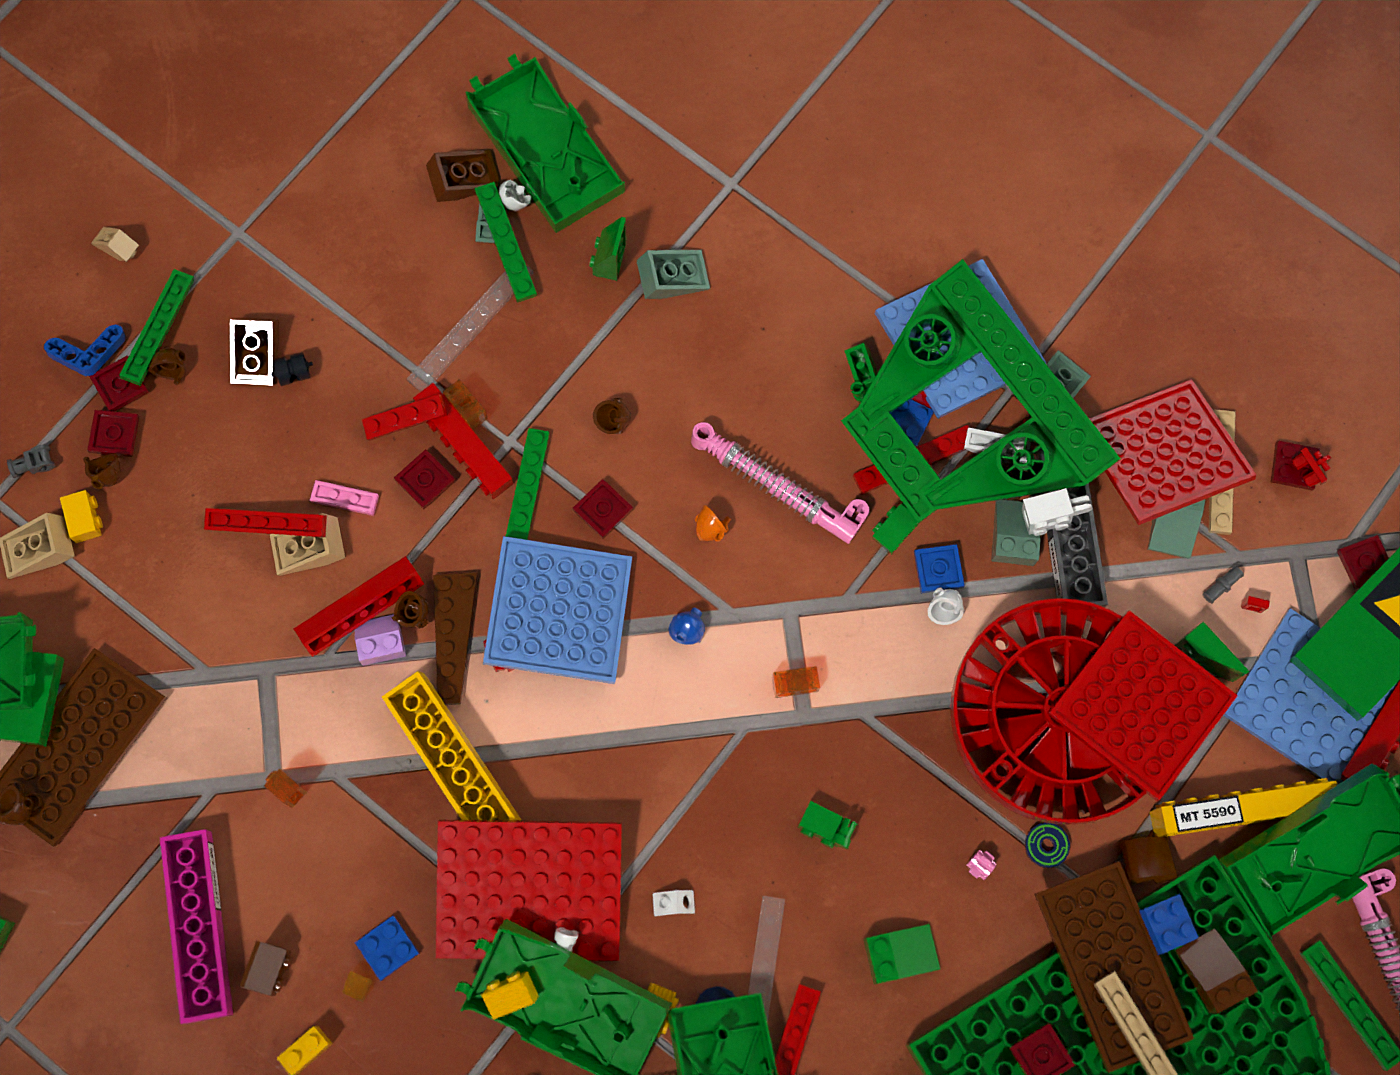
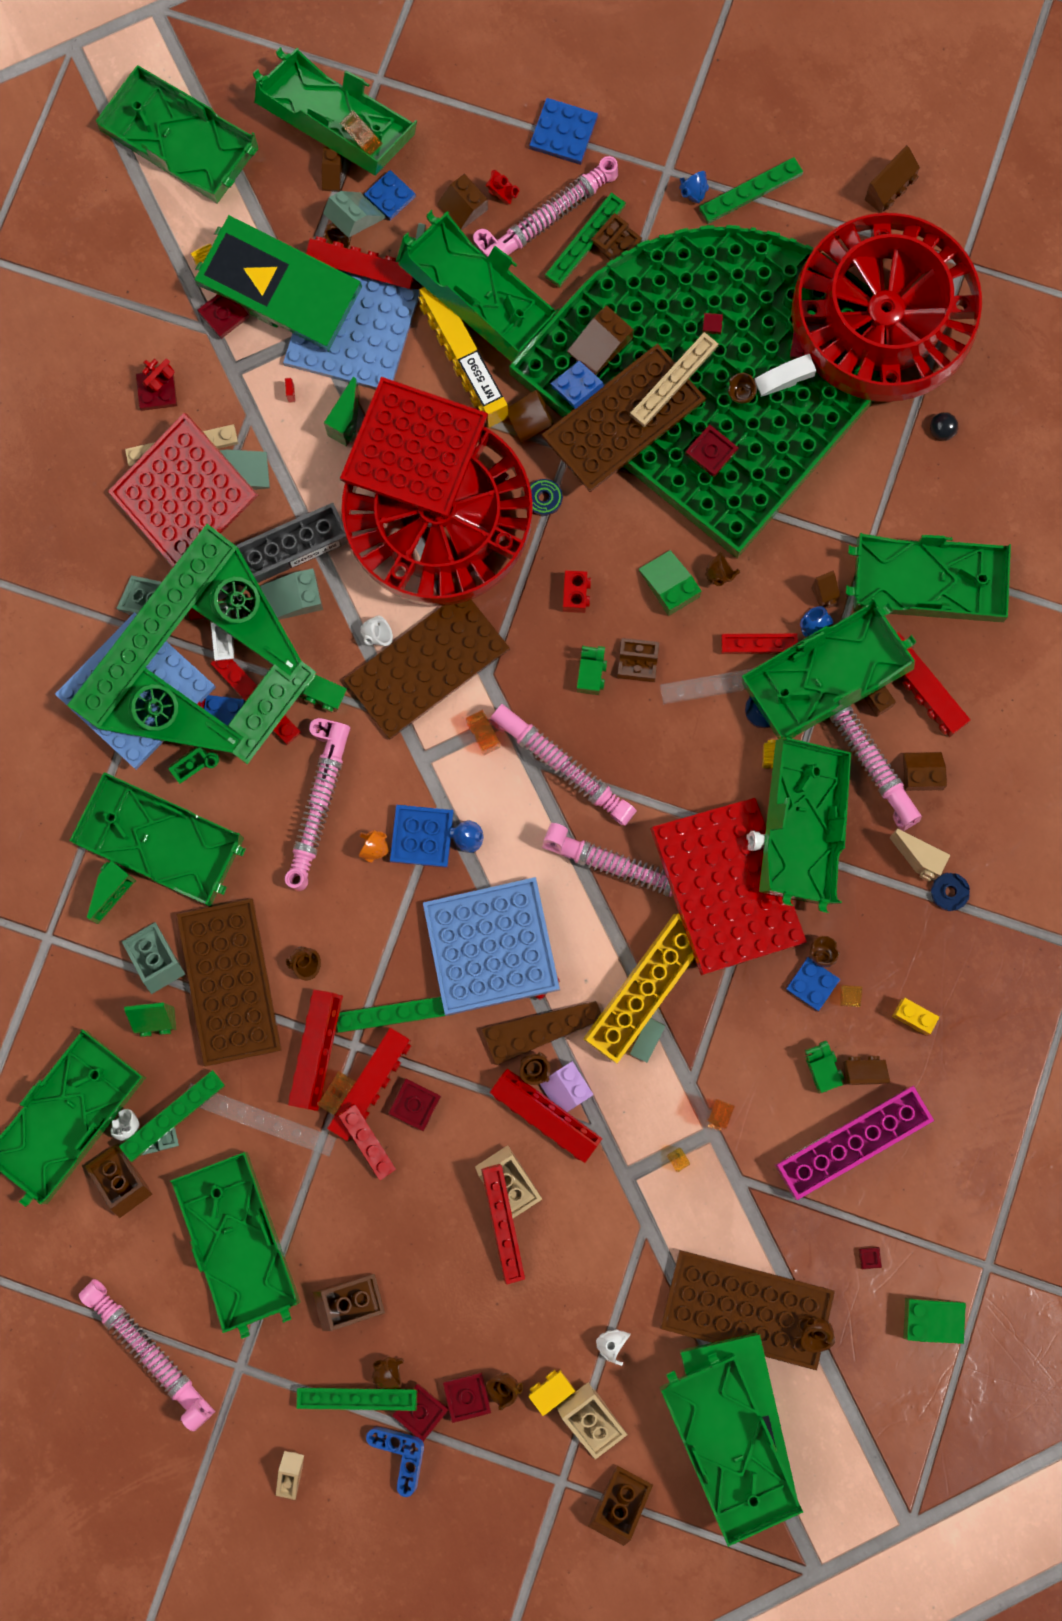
camera: 100 degrees left, 5 degrees up
dark grey connector [7,444,55,478] -> none
black wheel [271,352,313,386] -> none
bright pink tile [310,480,379,516] -> none
yellow brick [482,971,539,1019] -> none
dark red plate [572,479,633,539] -> none
white bracket [653,890,695,916] -> none
blue plate [914,544,965,594] -> none
bright pink gear [967,850,997,880] -> none
white brick [1022,489,1093,536] -> none
dark grey pin [1202,566,1244,604] -> none
none -> green piece [69,772,246,907]
none -> bright pink piece [78,1279,216,1431]
none -> green slope [87,860,136,924]
none -> green piece [170,1152,301,1339]
none -> reddish brown plate [177,898,282,1067]
none -> red brick [288,989,343,1111]
none -> reddish brown plate [344,599,510,740]
none -> blue plate [390,805,454,868]
none -> bright pink piece [489,704,637,826]
none -> bright pink piece [542,823,673,897]
none -> red brick [563,570,591,613]
none -> reddish brown slope [591,213,642,260]
none -> white helmet [596,1329,631,1366]
none -> reddish brown slope [617,638,659,682]
none -> sand green slope [630,1018,666,1063]
none -> clear yellow slope [667,1147,690,1172]
none -> reddish brown helmet [705,552,740,586]
none -> green hinge [804,1041,844,1094]
none -> reddish brown hair [810,936,840,967]
none -> dark red tile [859,1247,882,1270]

